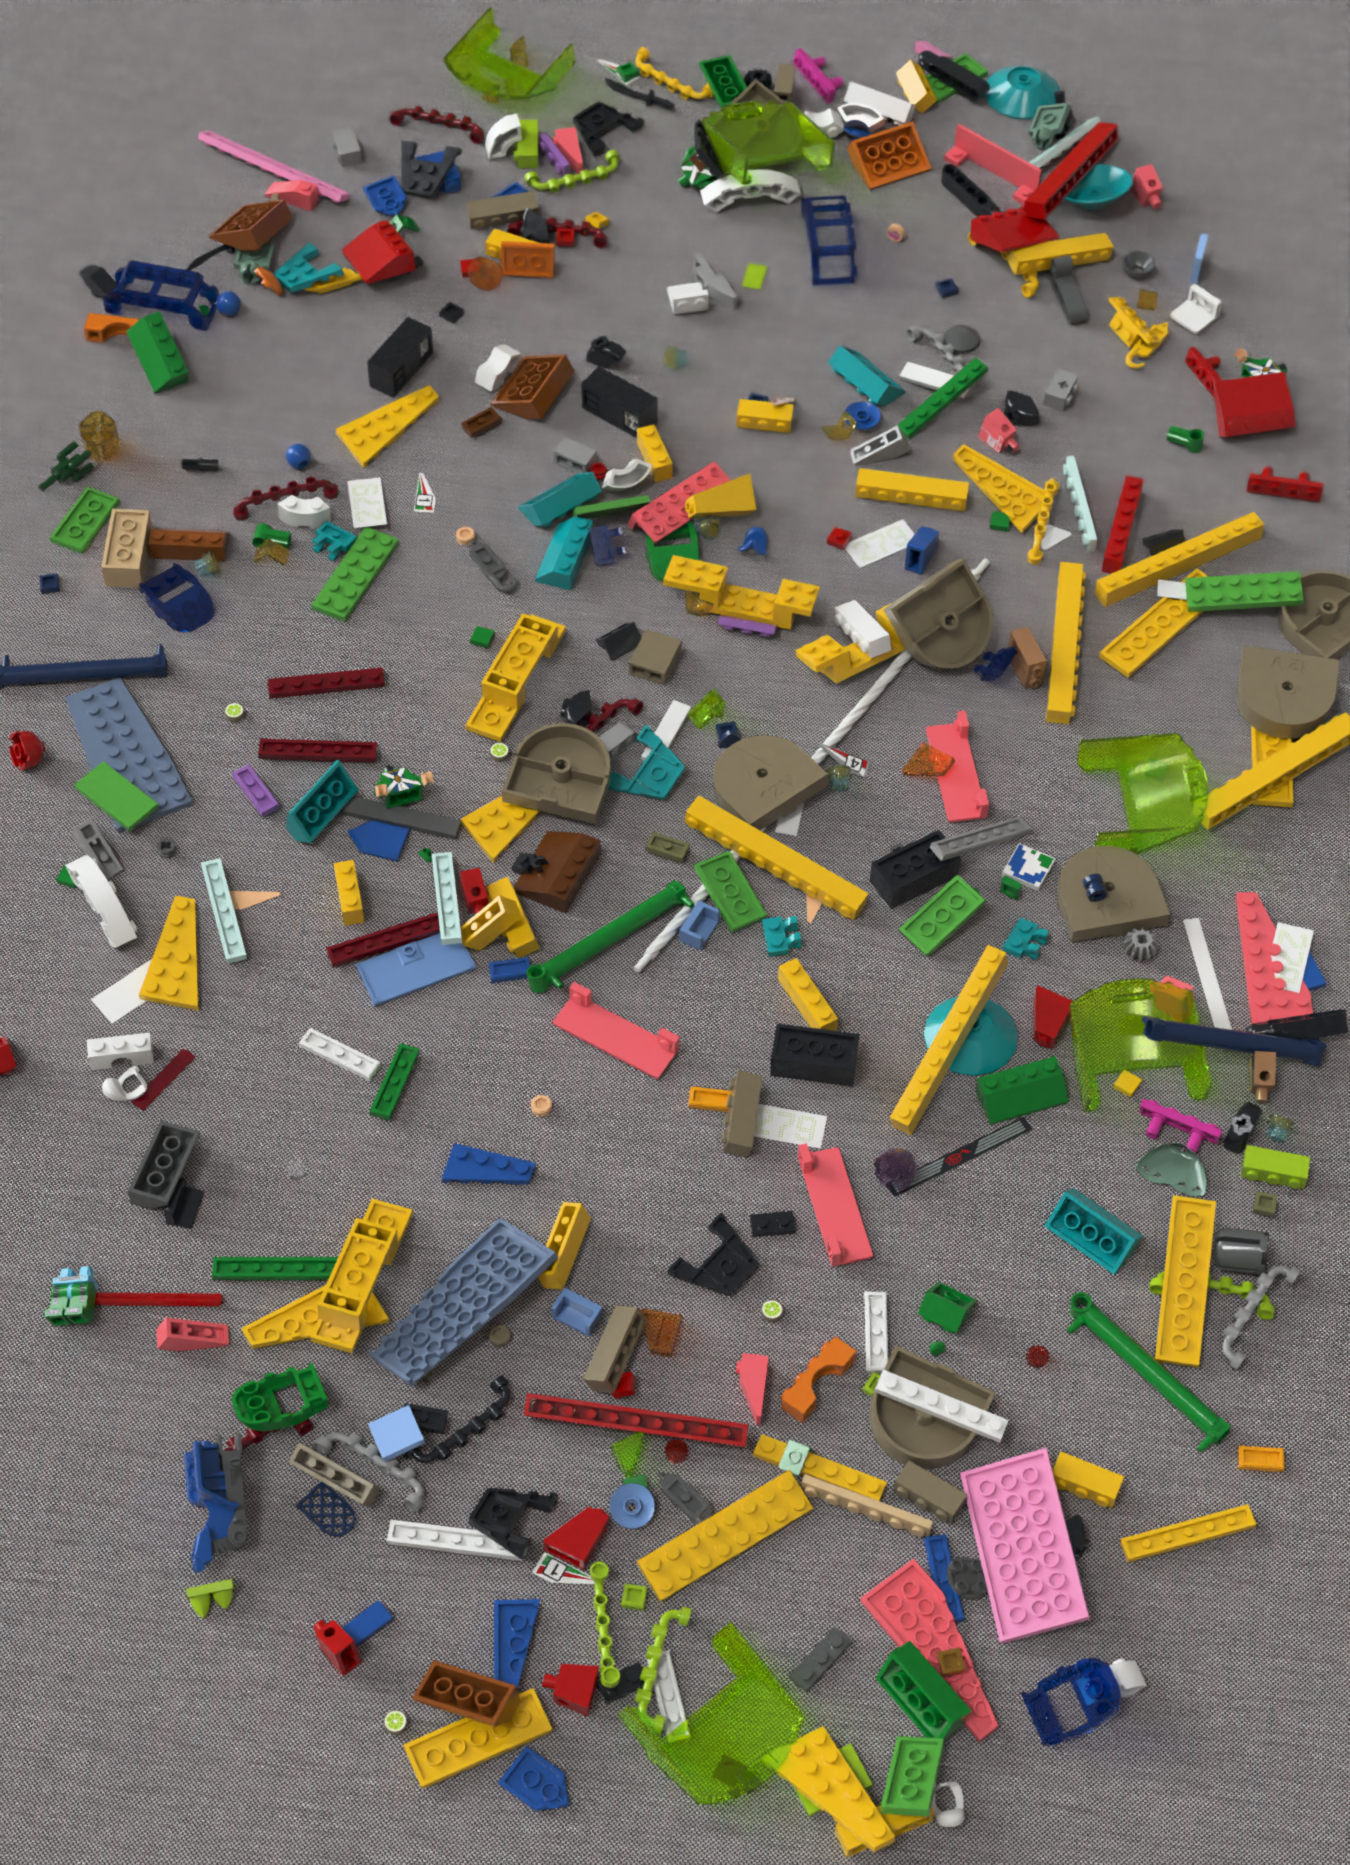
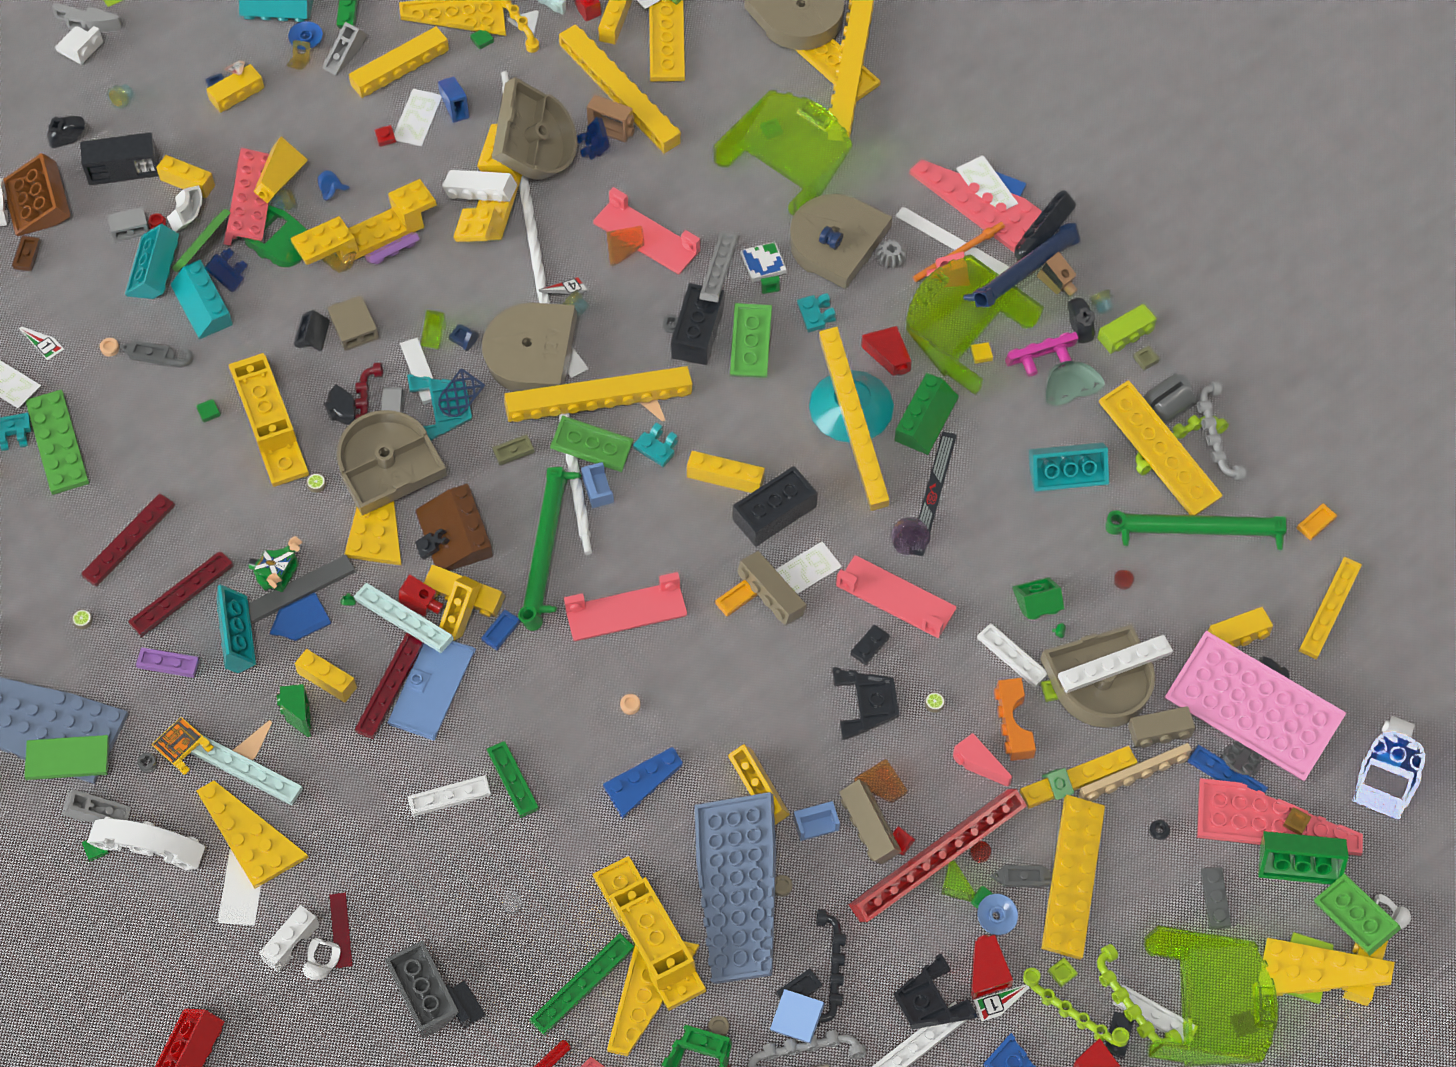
camera: 45 degrees left, 5 degrees up
none -> flag [151,717,214,775]
none -> green slope [277,684,311,737]
none -> dark blue window [438,368,485,417]
none -> dark tan tile [708,1016,729,1036]
none -> orange bar [912,221,1005,282]
none -> black plate [1149,820,1170,840]

